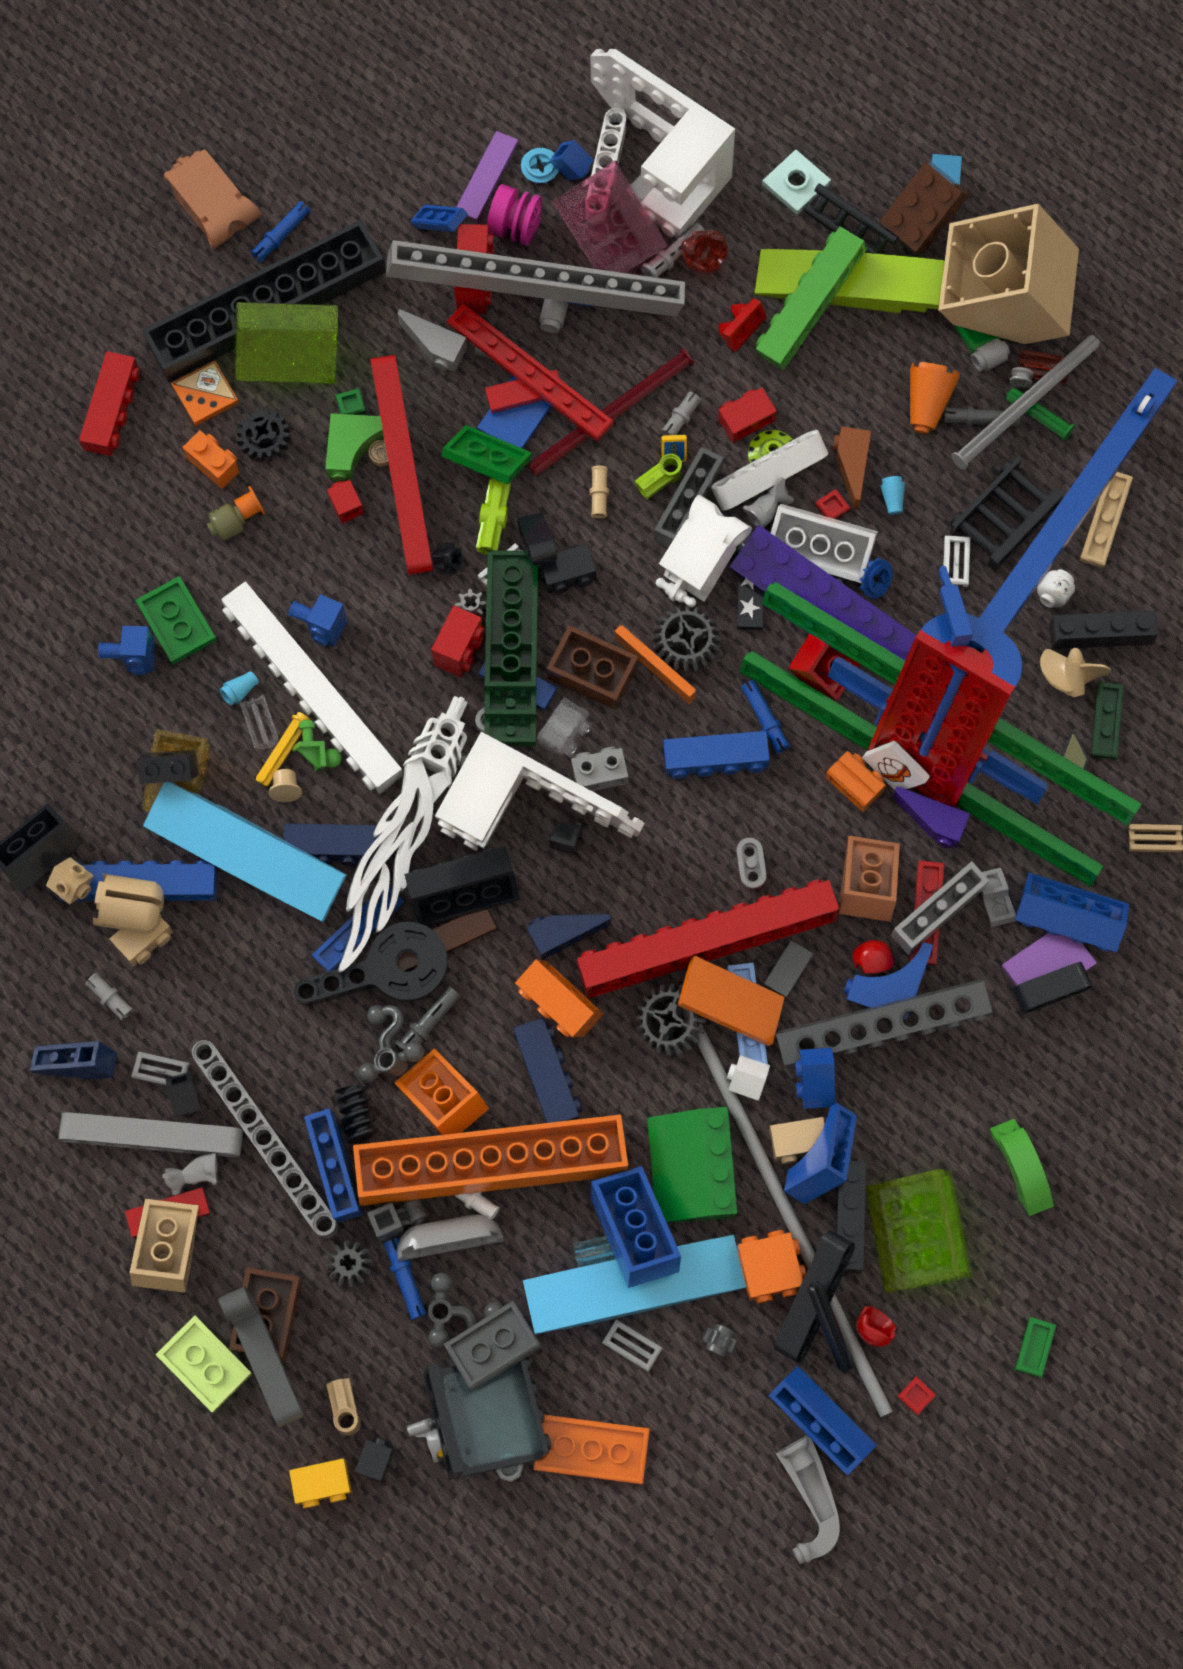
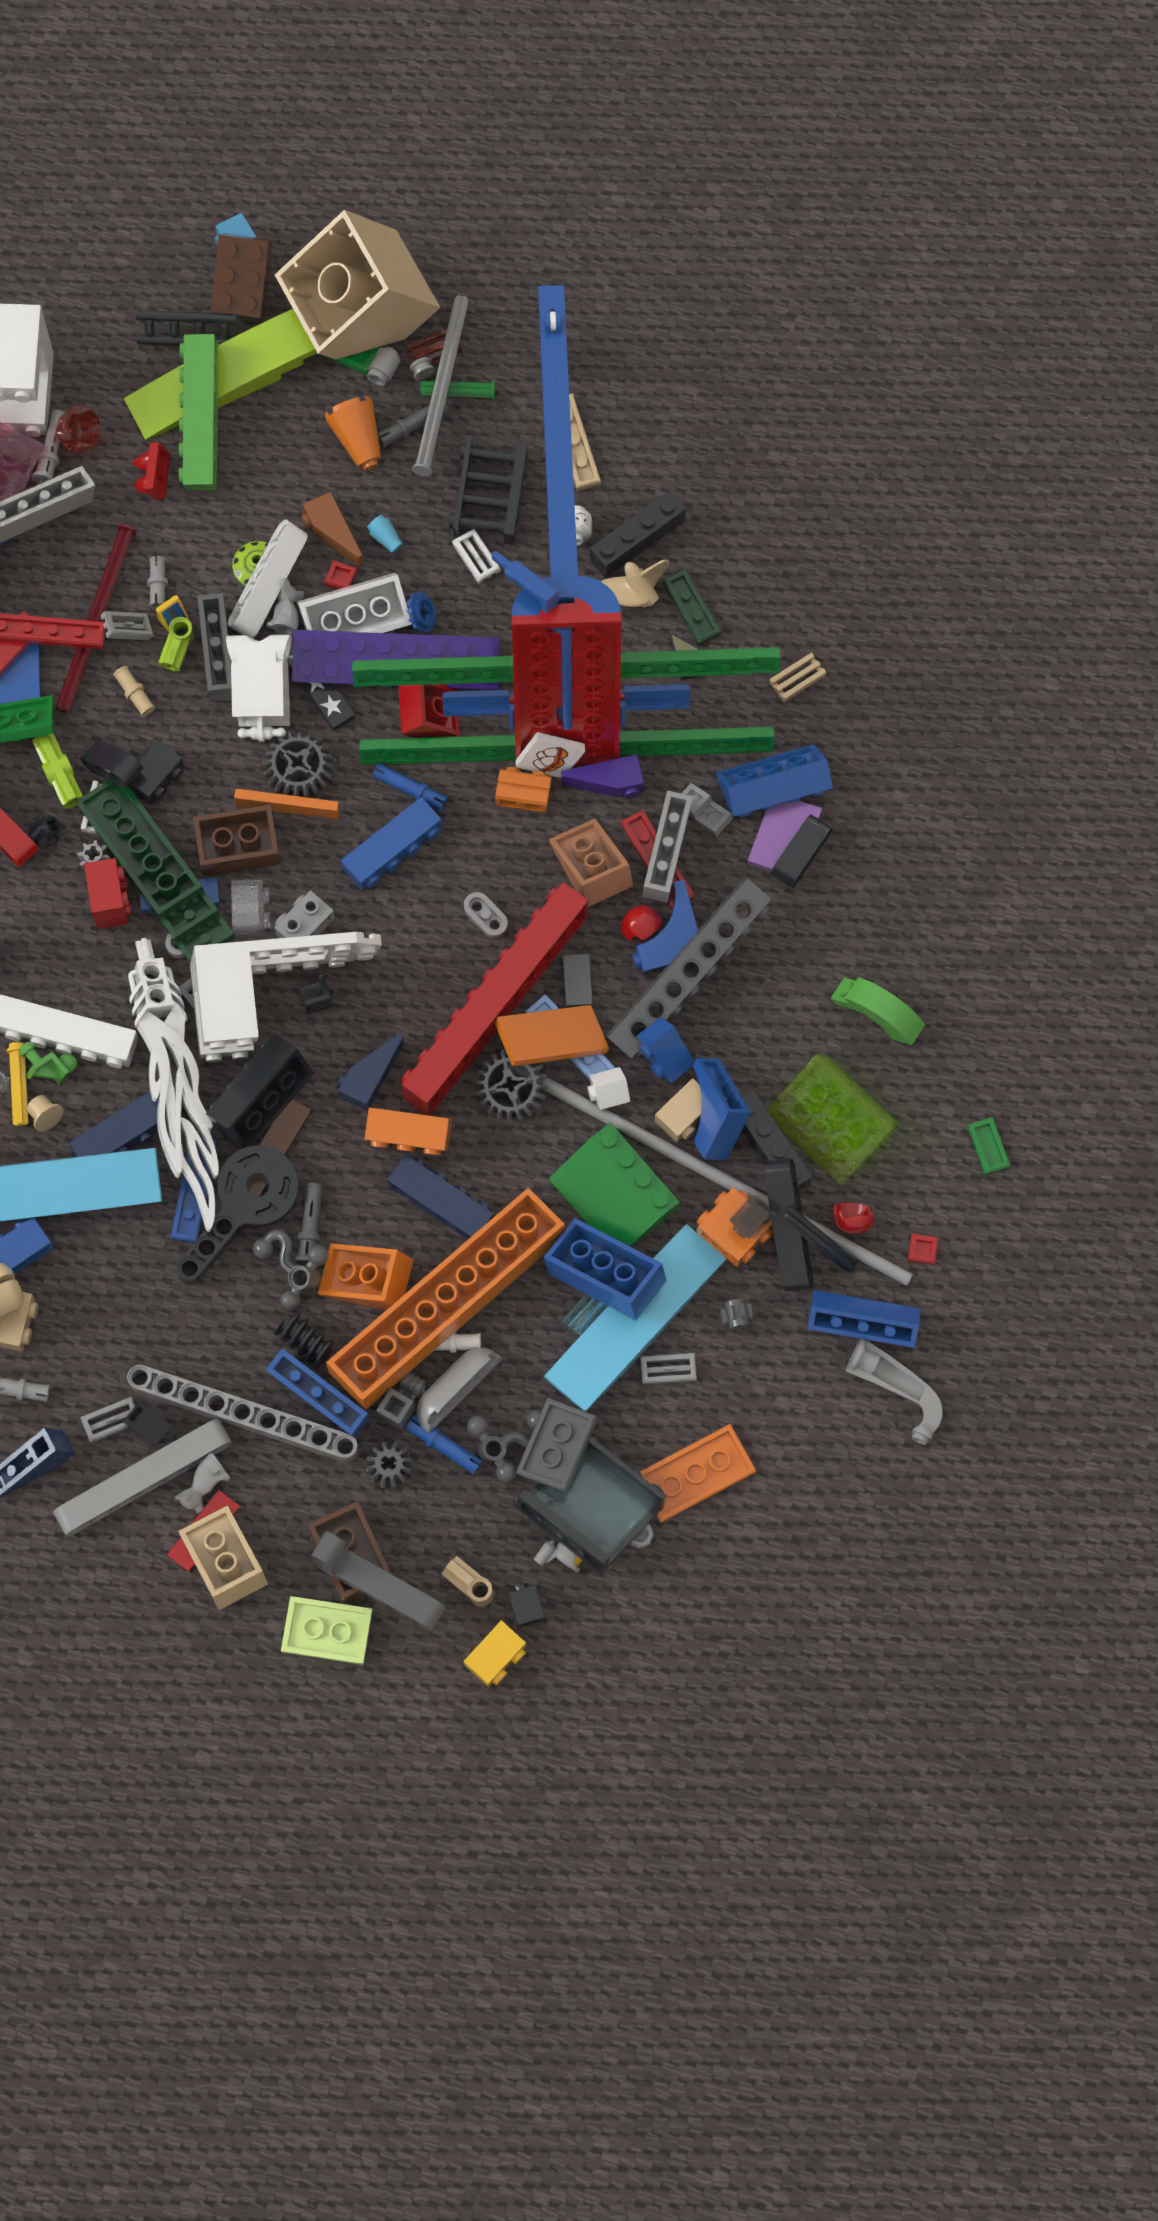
camera: 40 degrees left, 0 degrees up
red brick [718,387,777,443] -> none
light aqua piece [762,150,831,215] -> none
none -> light grey tile [100,611,154,640]
none -> clear smoke brick [730,1196,776,1239]

